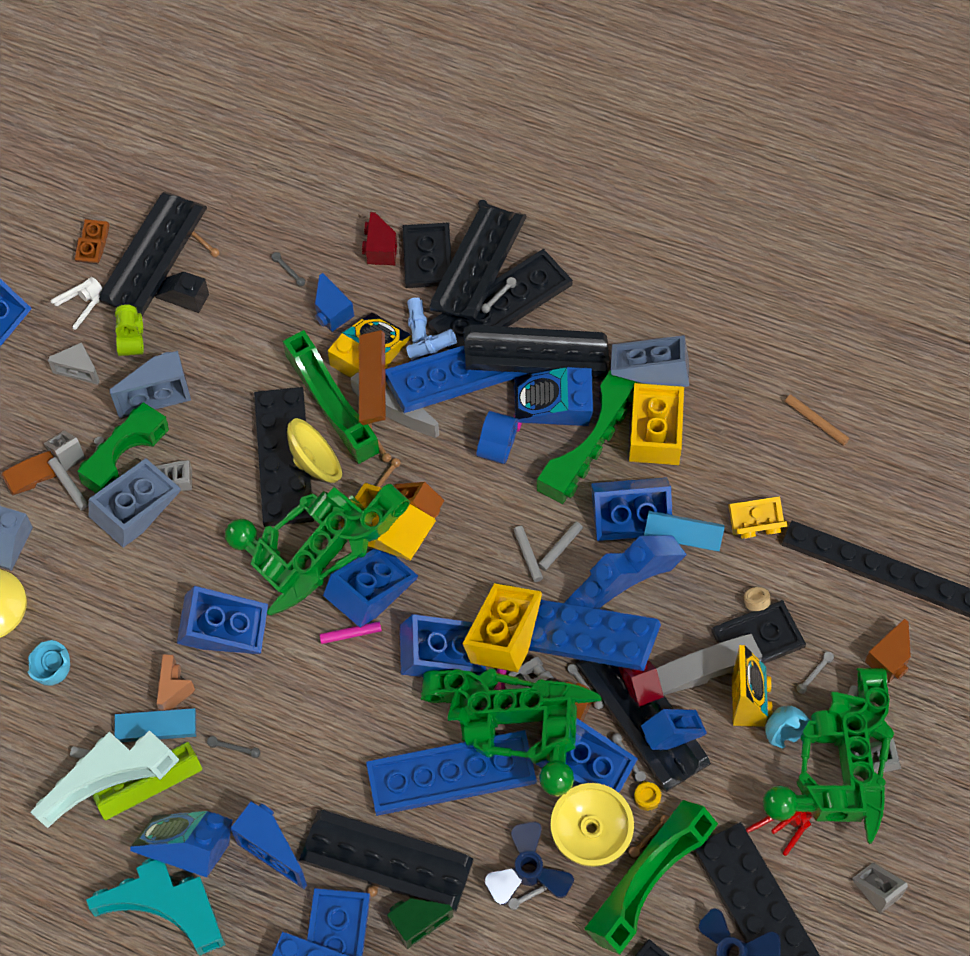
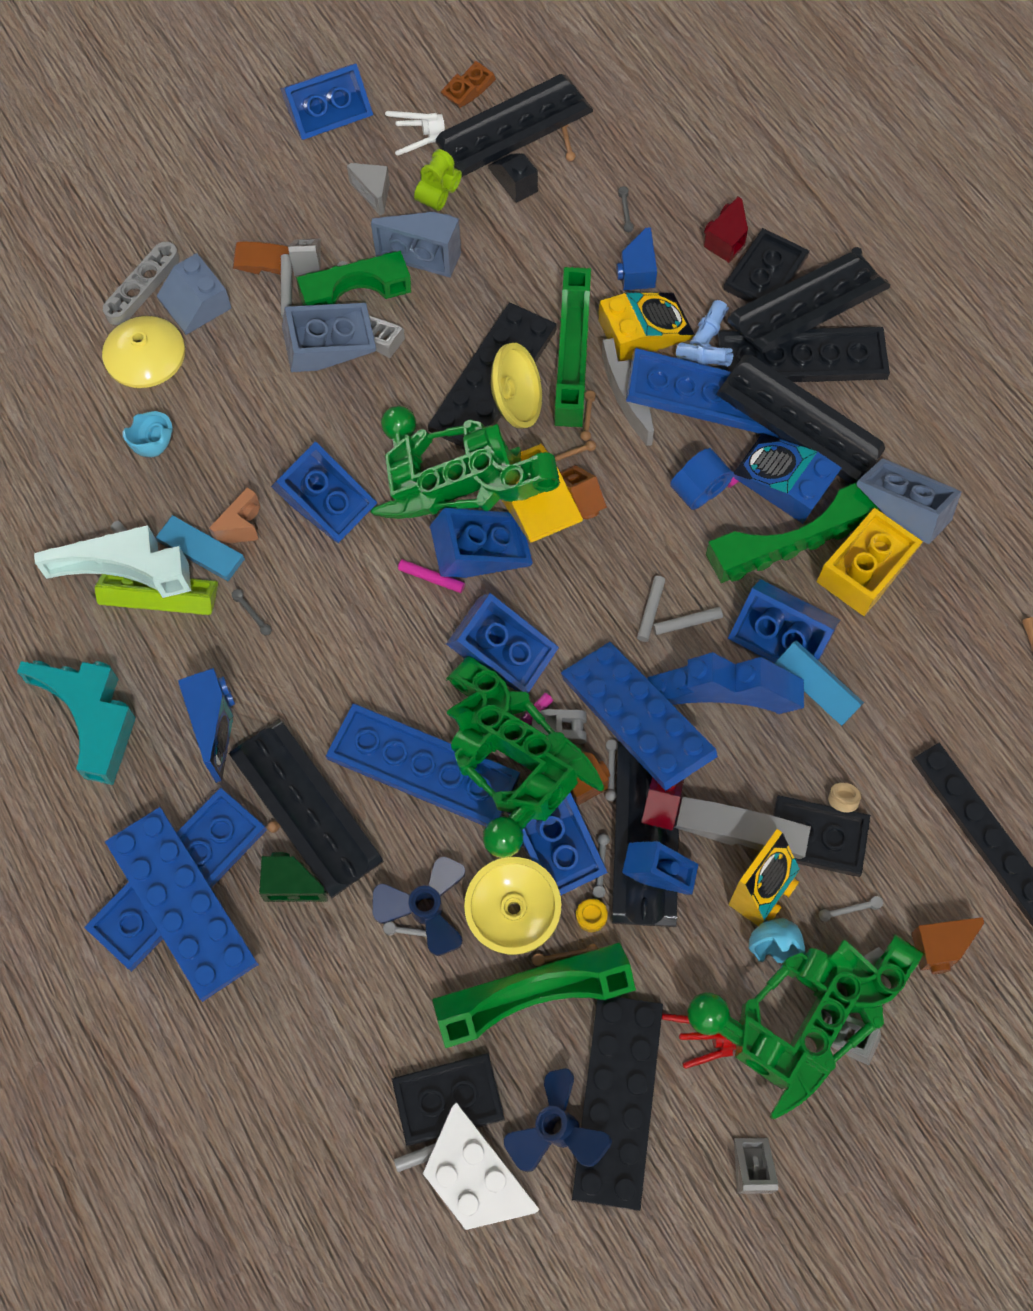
camera: 35 degrees right, 5 degrees up
blue slope [130,811,233,878] -> none
dark orange tile [359,330,386,425] -> none
yellow slope [463,583,542,672] -> none
light grey hinge [481,277,516,313] -> none
yellow bracket [728,496,787,539] -> none

